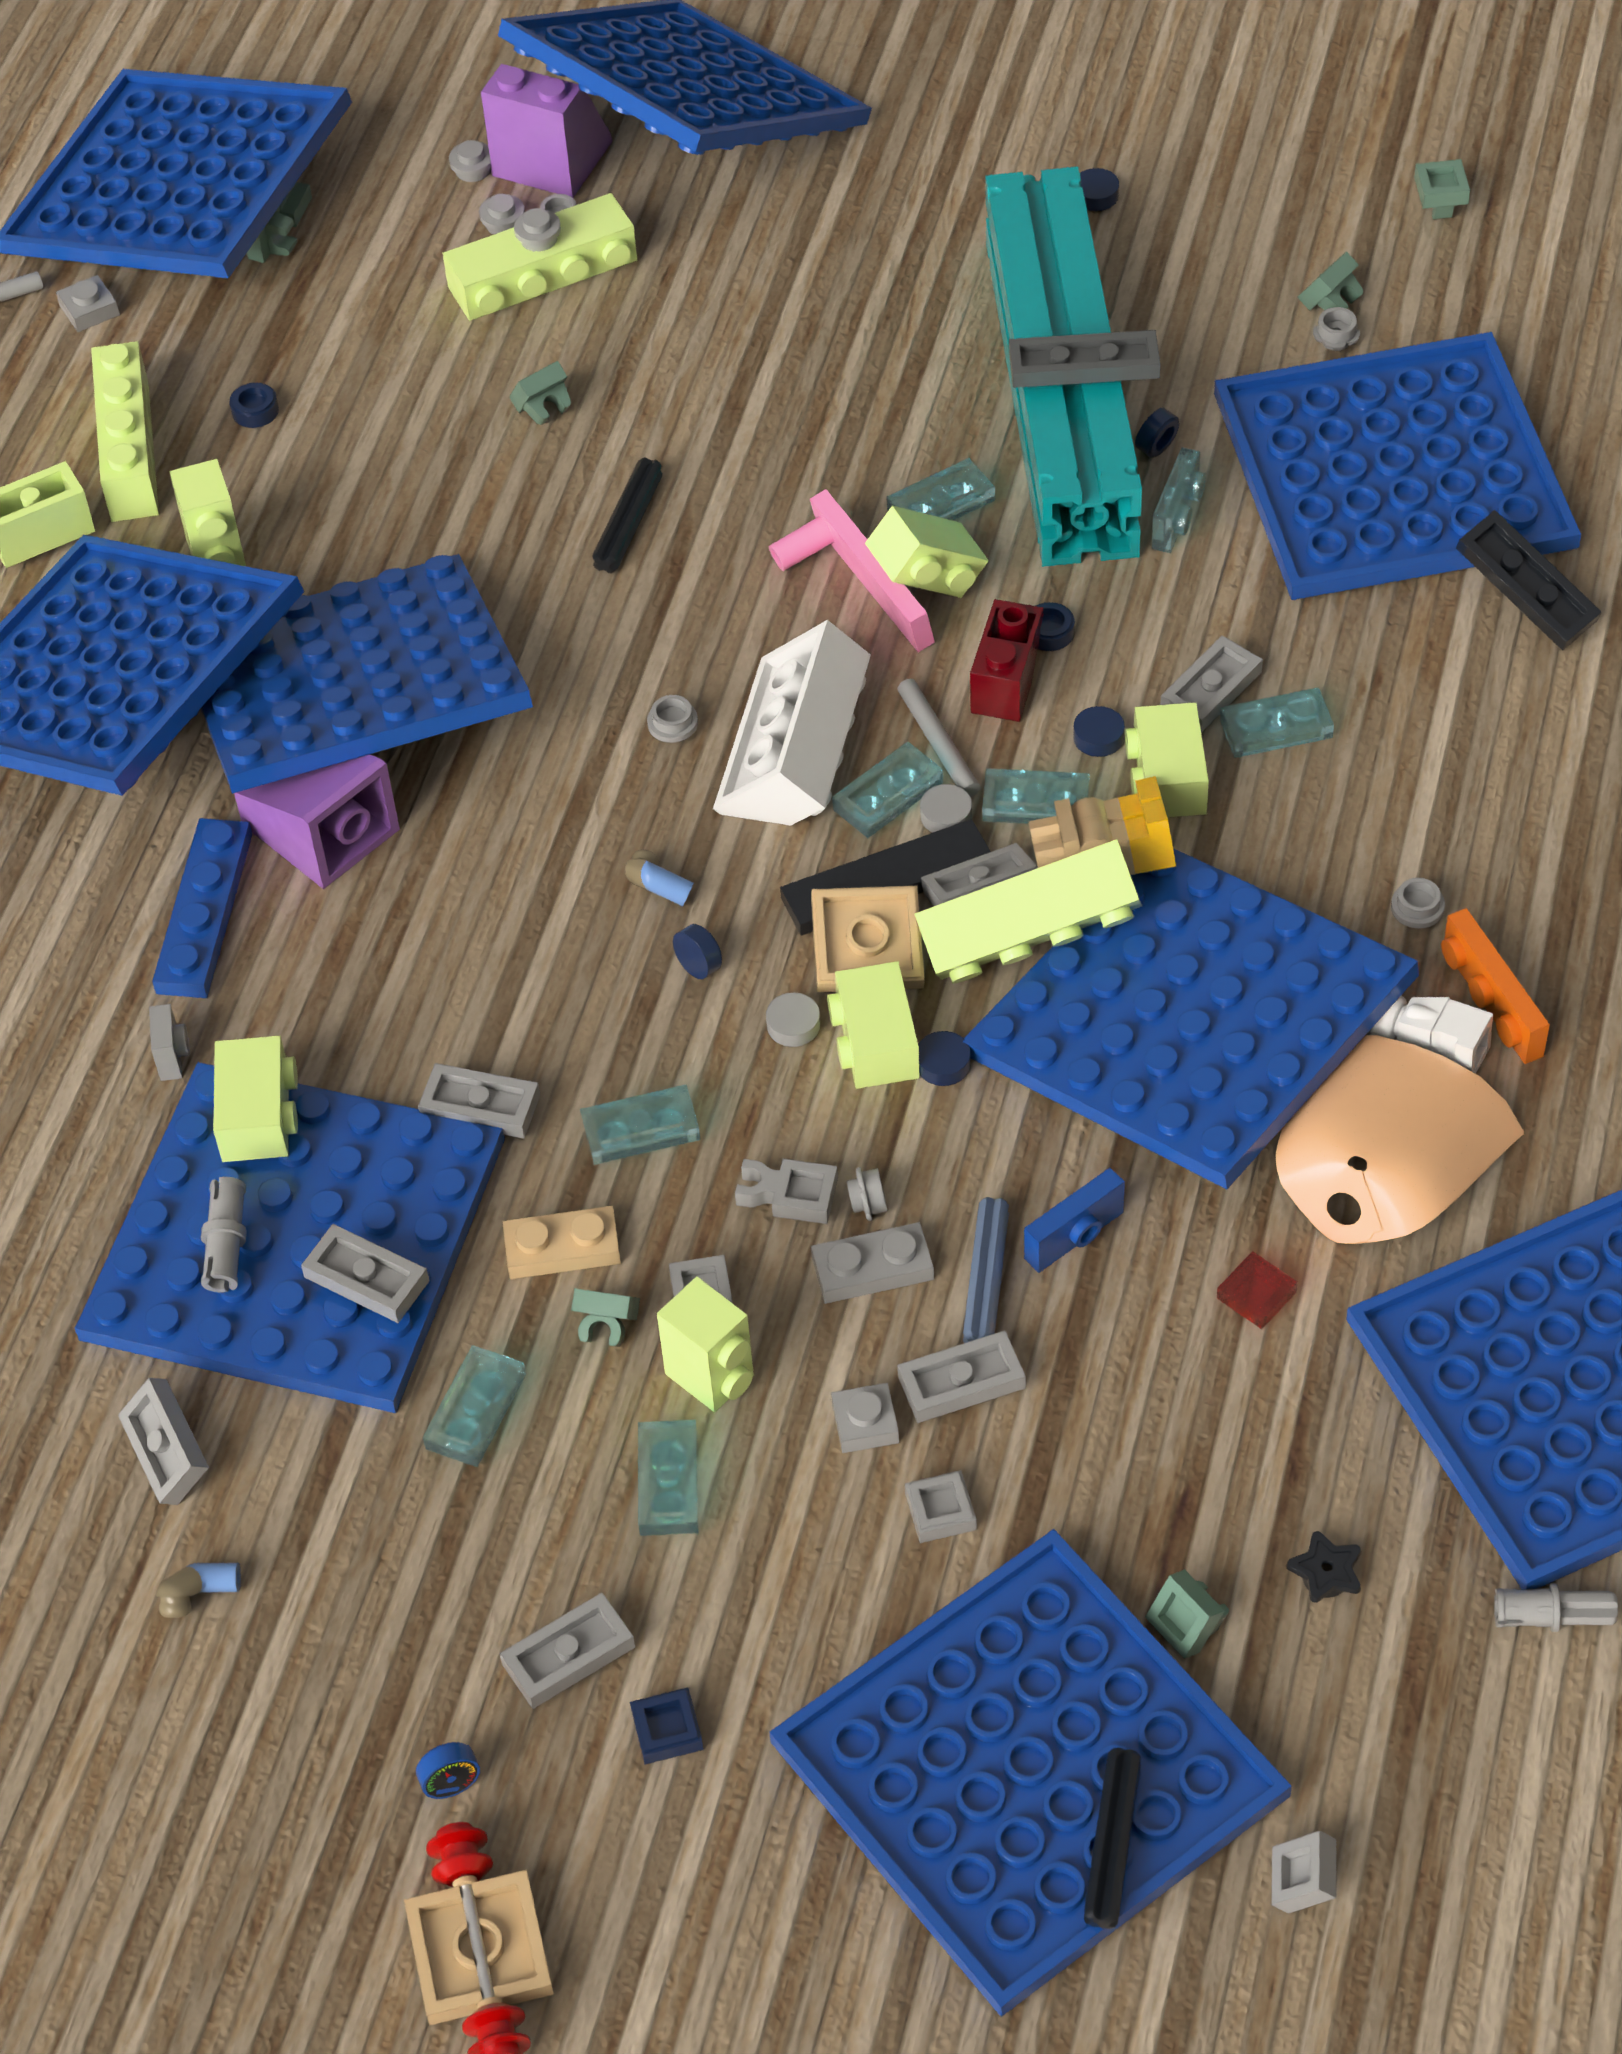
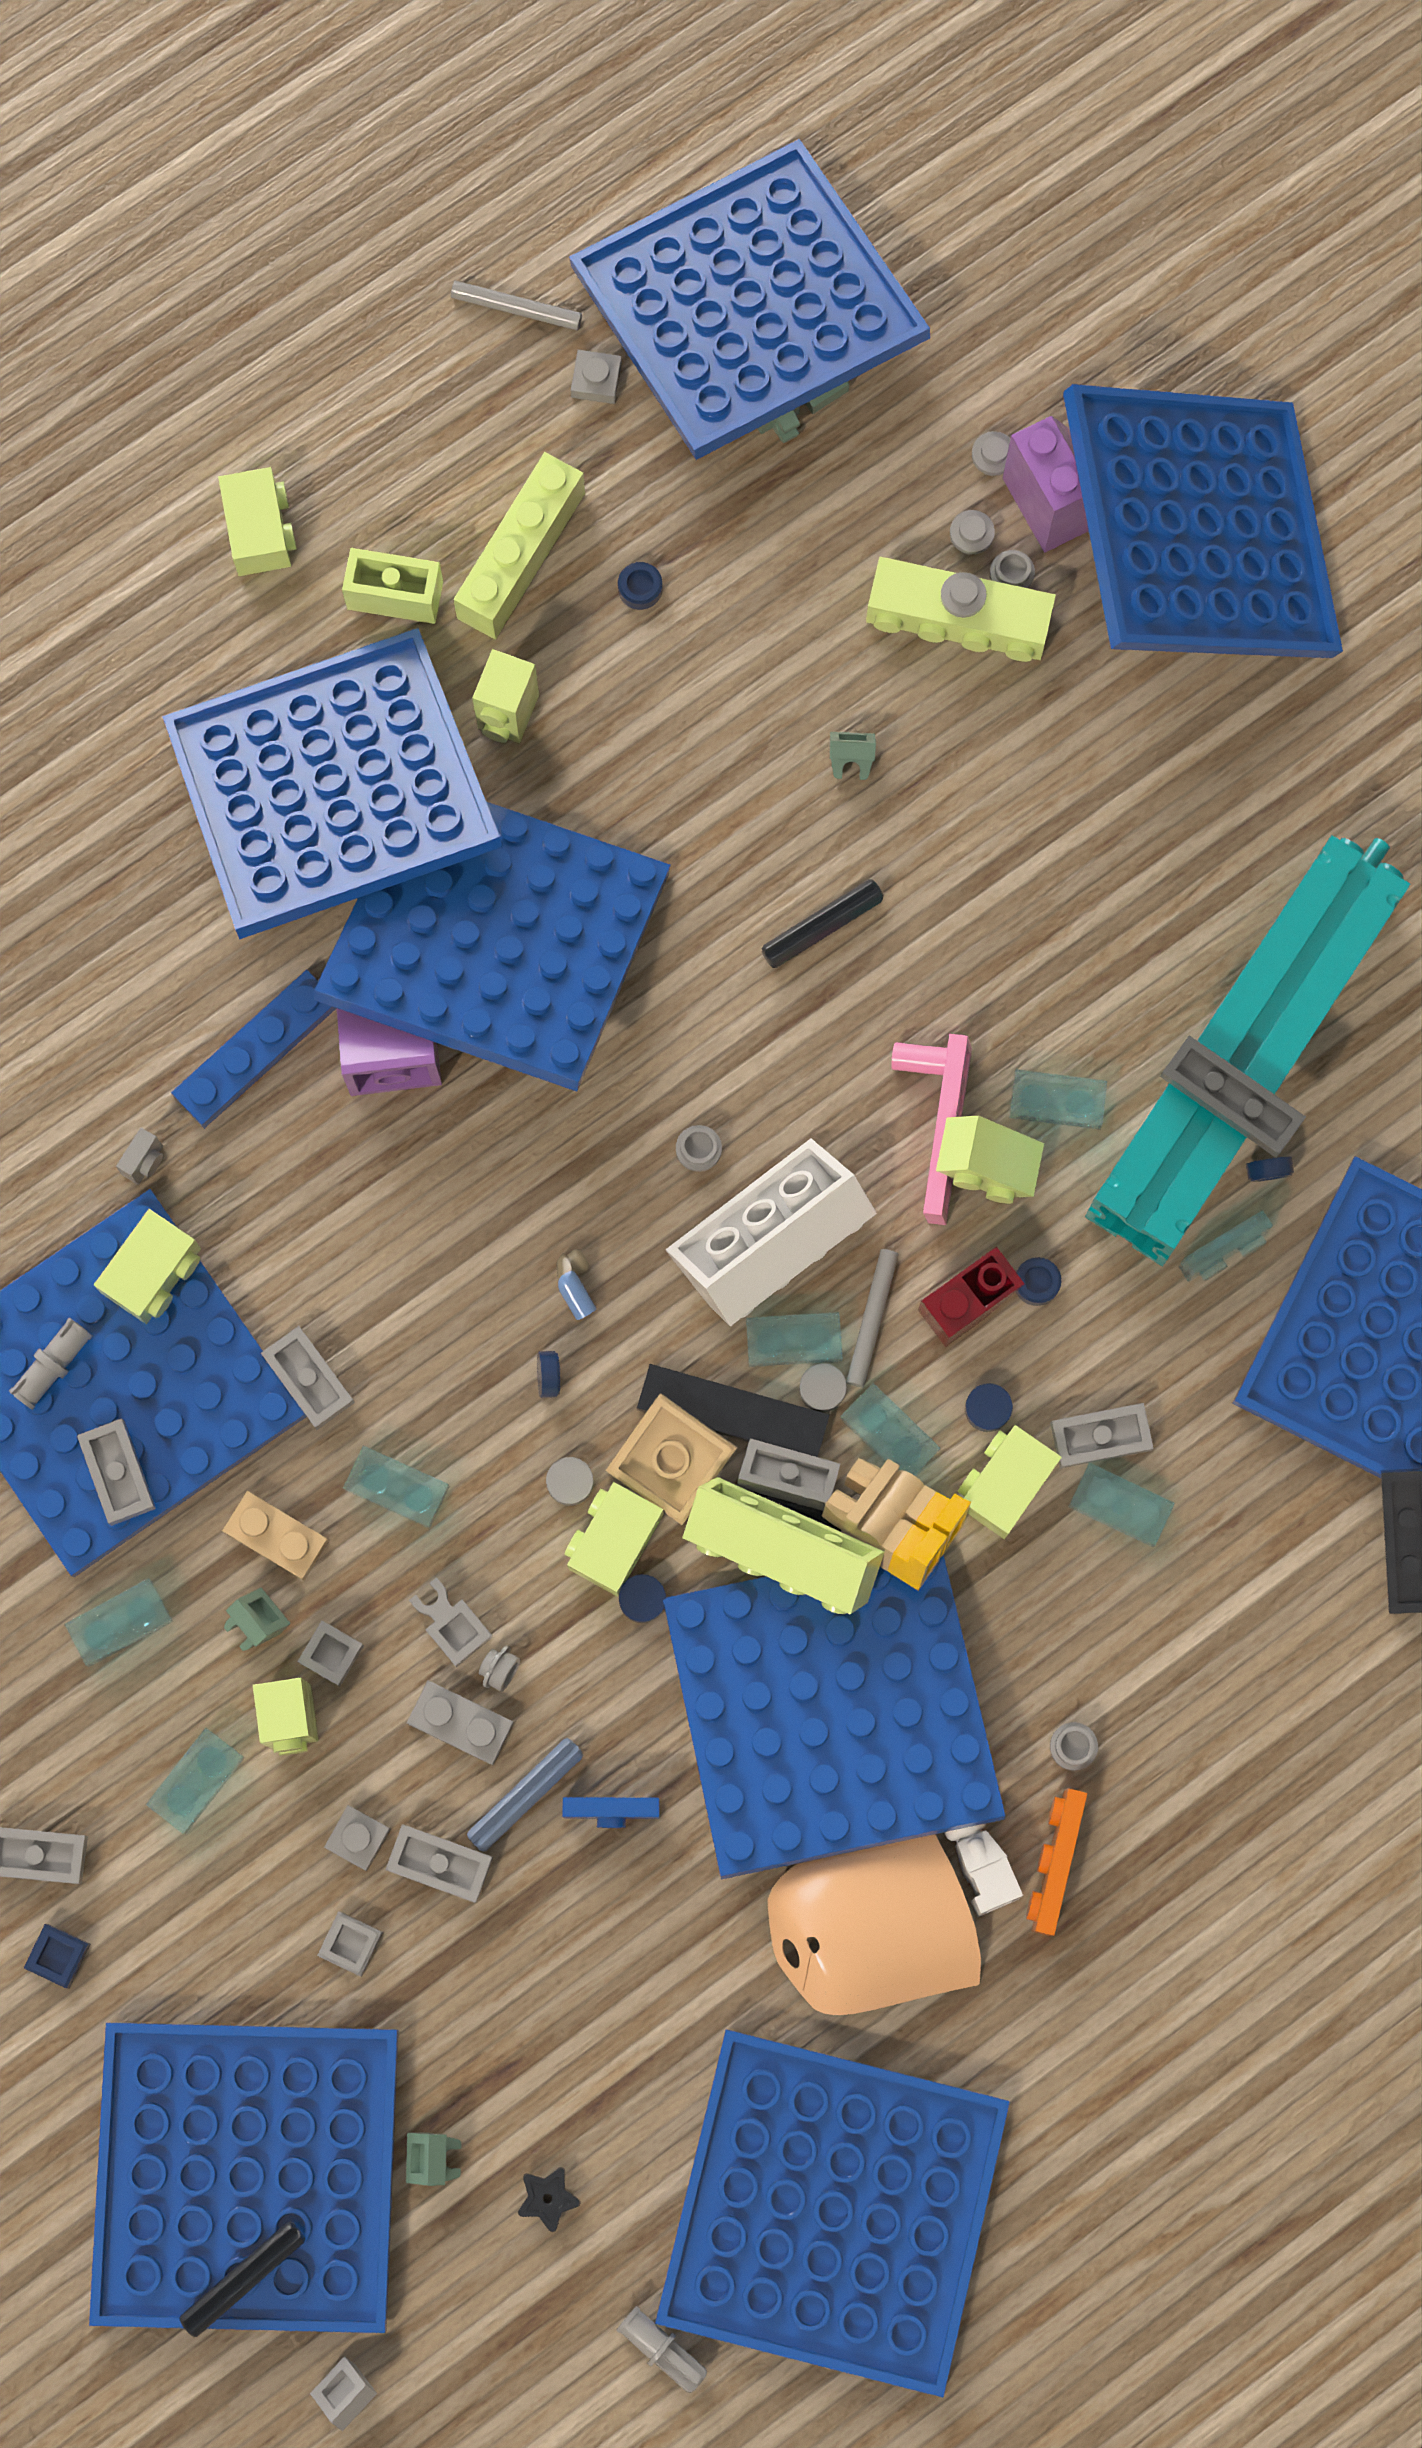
camera: 35 degrees right, 25 degrees up
clear red tile [1217,1251,1298,1329] -> none

